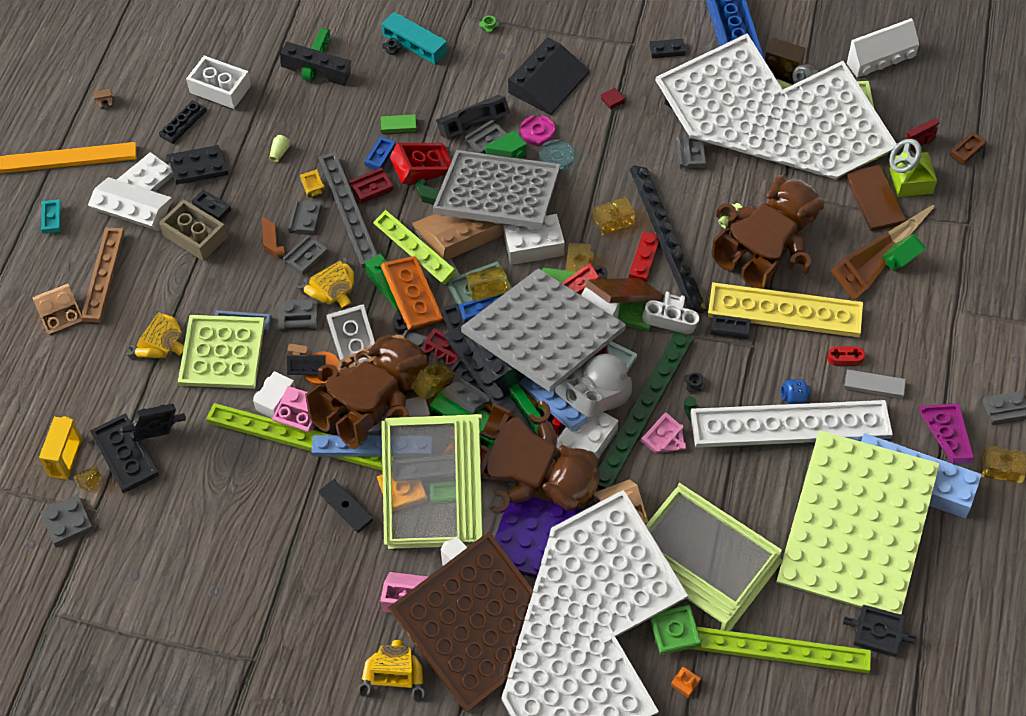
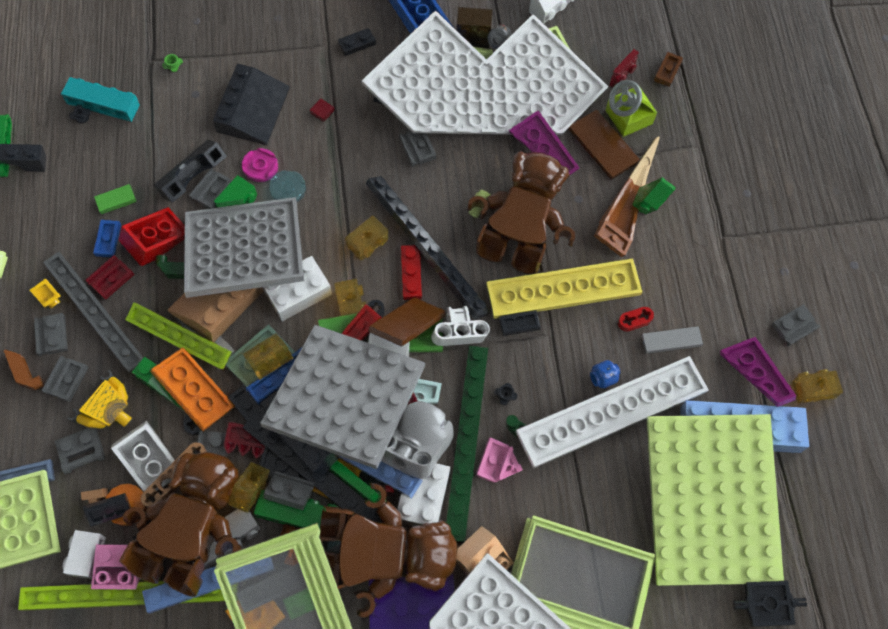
camera: 25 degrees left, 10 degrees up
none -> magenta wing [509,110,580,176]

